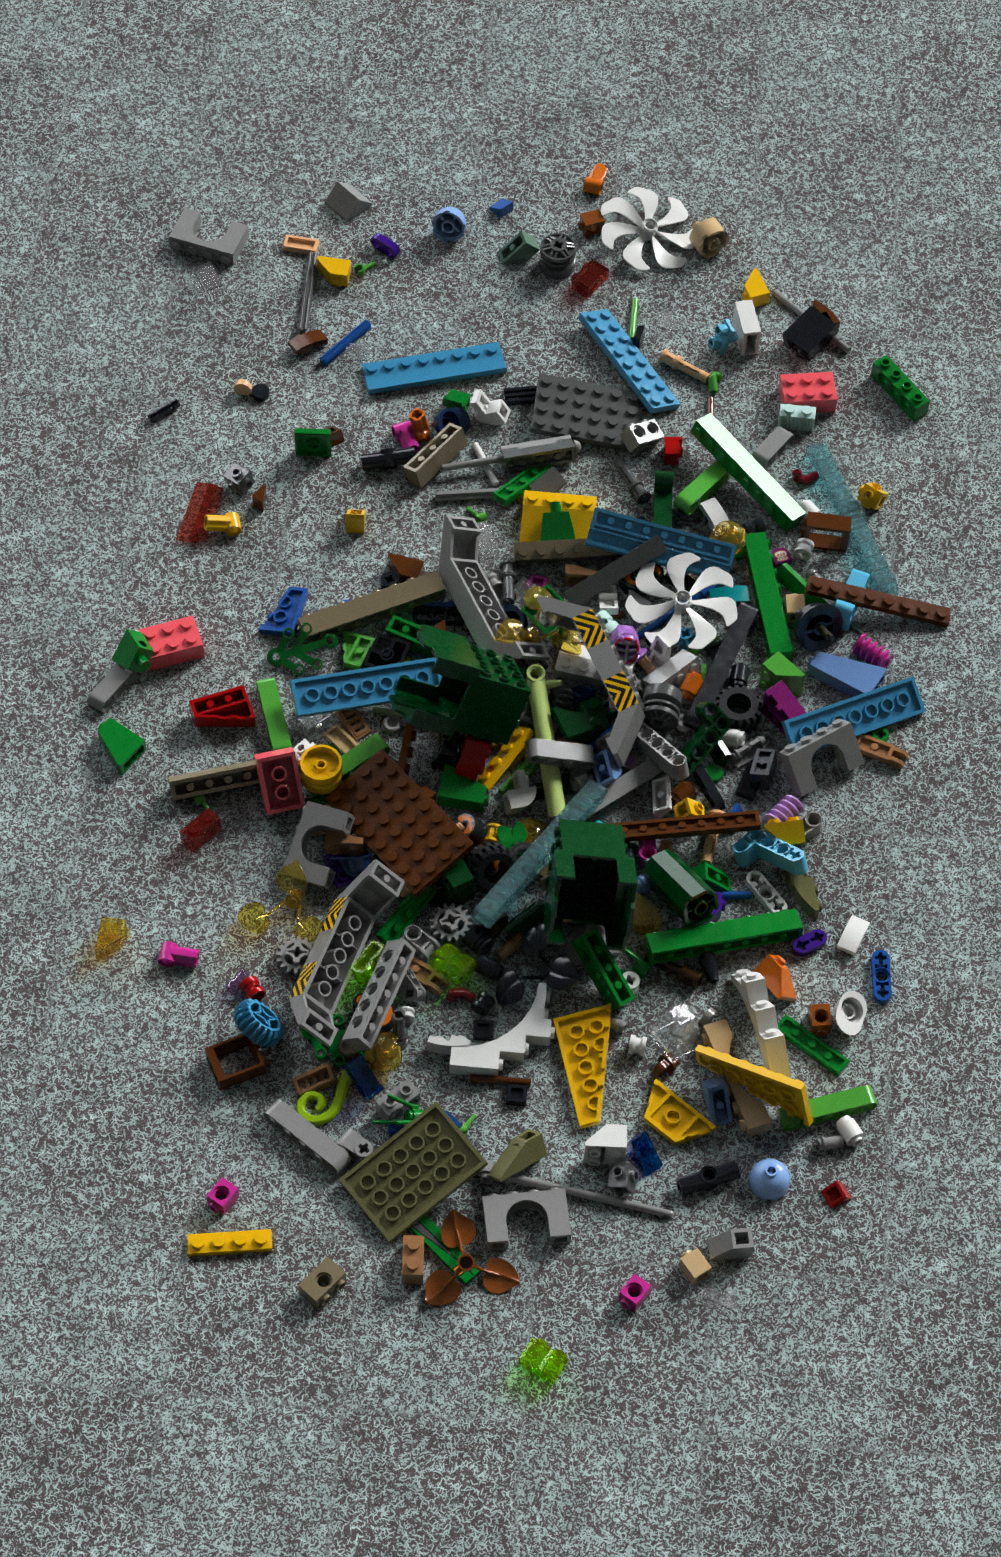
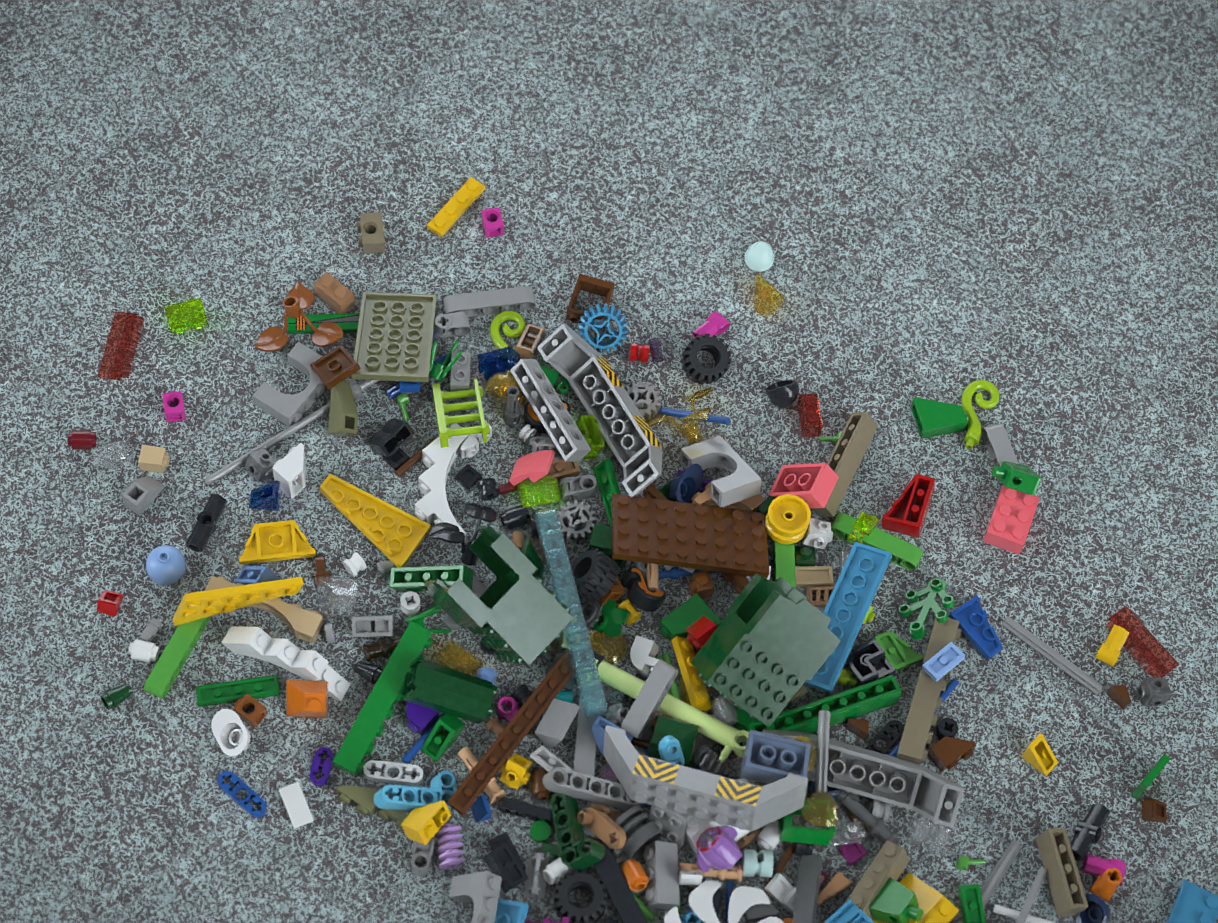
camera: 125 degrees right, 5 degrees up
none -> dark red brick [68,430,96,450]
none -> clear red windscreen [98,311,144,380]
none -> dark green cone [100,683,133,710]
none -> reddish brown tile [310,345,361,390]
none -> light grey brick [352,615,395,637]
none -> black brick [368,419,414,457]
none -> lime fence [432,379,490,448]
none -> coral slope [509,450,555,486]
none -> light grey slope [535,698,580,749]
none -> medium nougat piece [577,803,626,849]
none -> medium azure plate [658,735,684,766]
none -> blue bar [659,407,730,425]
none -> black tyre [681,334,732,385]
none -> sand blue slope [740,730,811,784]
none -> light aqua hat [745,241,774,272]
none -> black hat [765,380,799,409]
none -> light grey axle [815,710,830,793]
none -> clear neon green plate [848,512,880,545]
none -> light blue plate [922,642,965,682]
none -> lime plant [961,380,1000,449]
none -> light grey axle [1002,616,1103,695]

